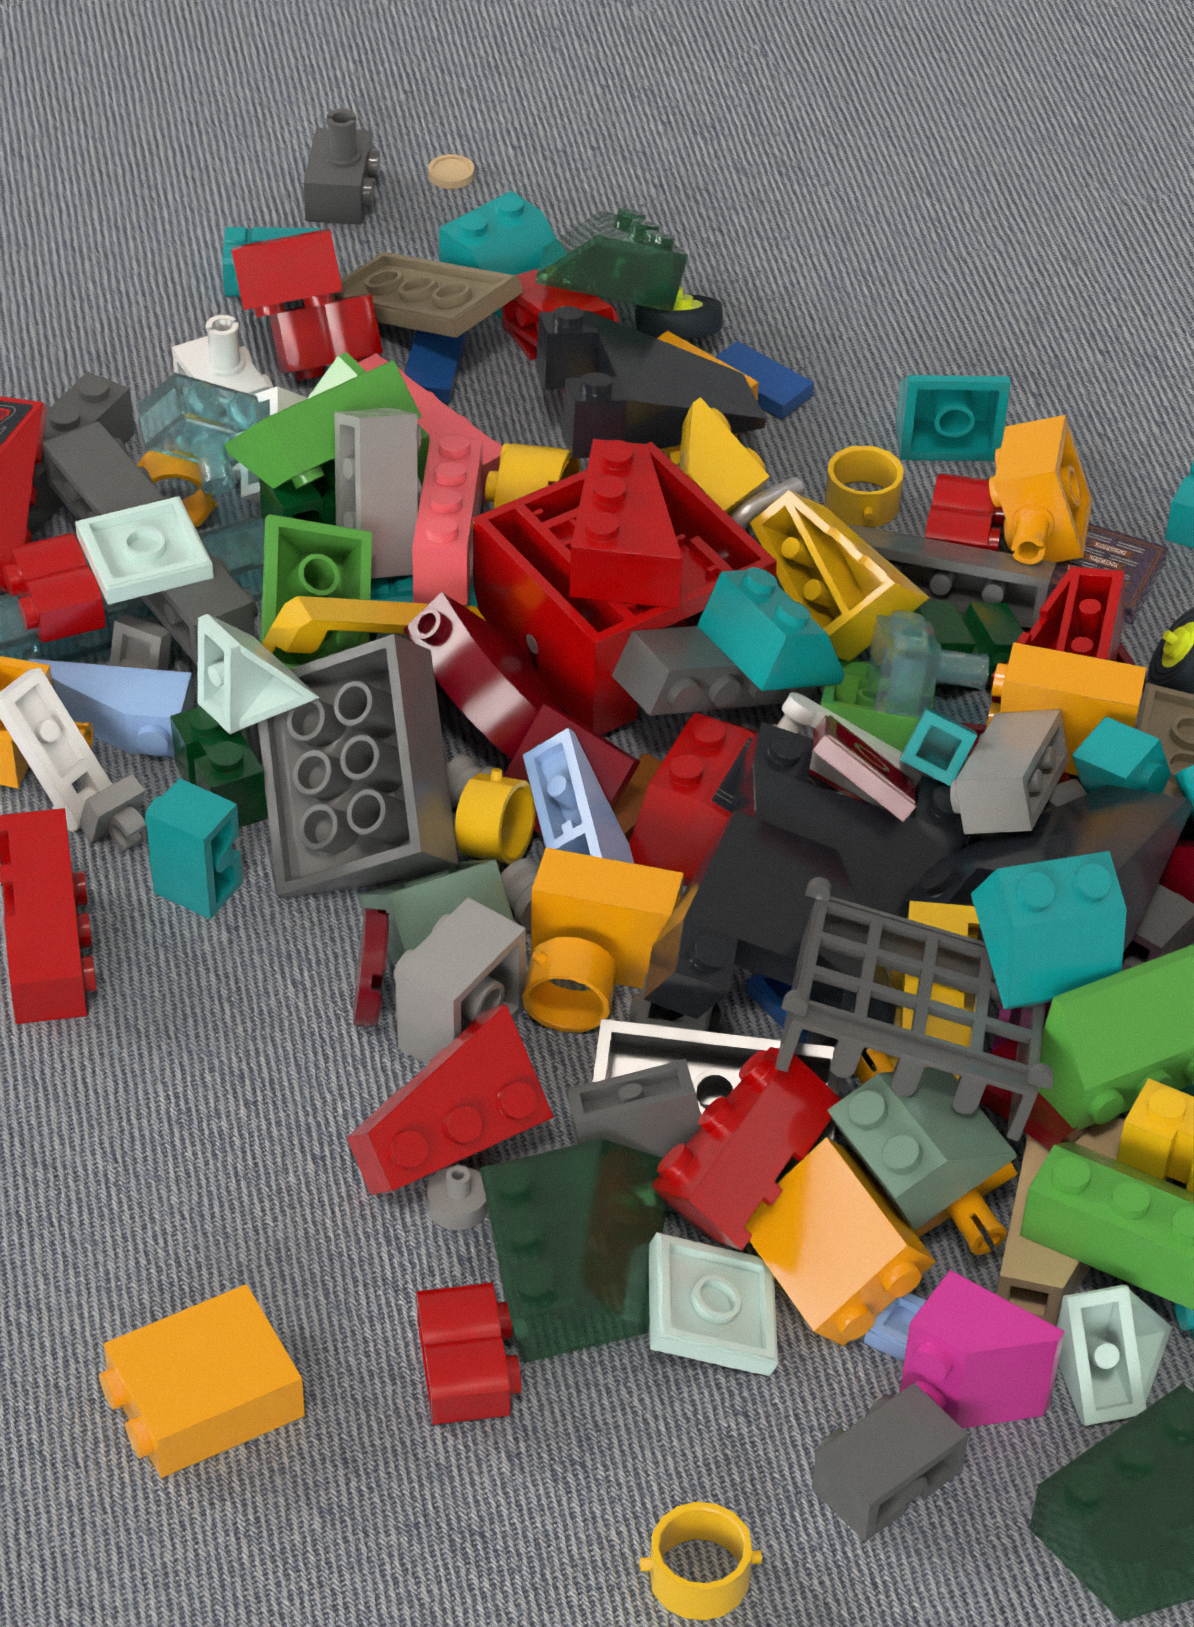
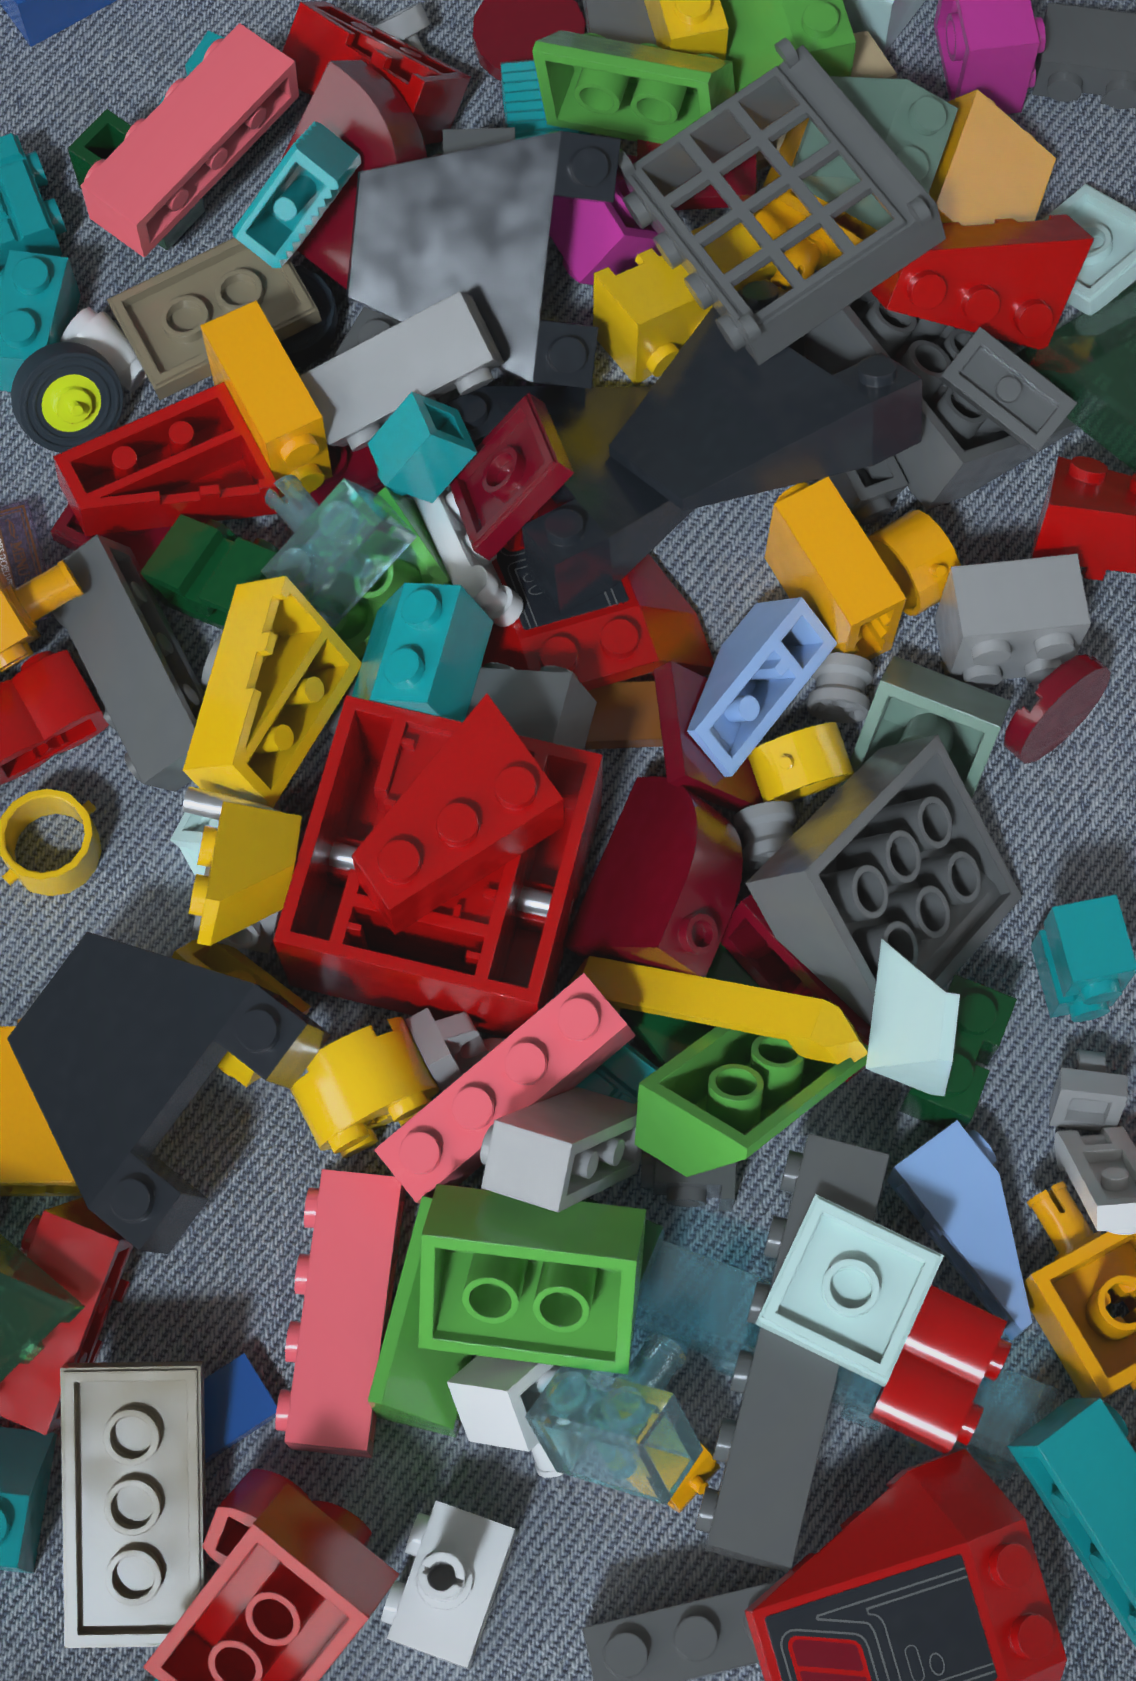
camera: 130 degrees left, 25 degrees up
teal slope [971,851,1127,1010] -> none
teal brick [1072,716,1172,794] -> none

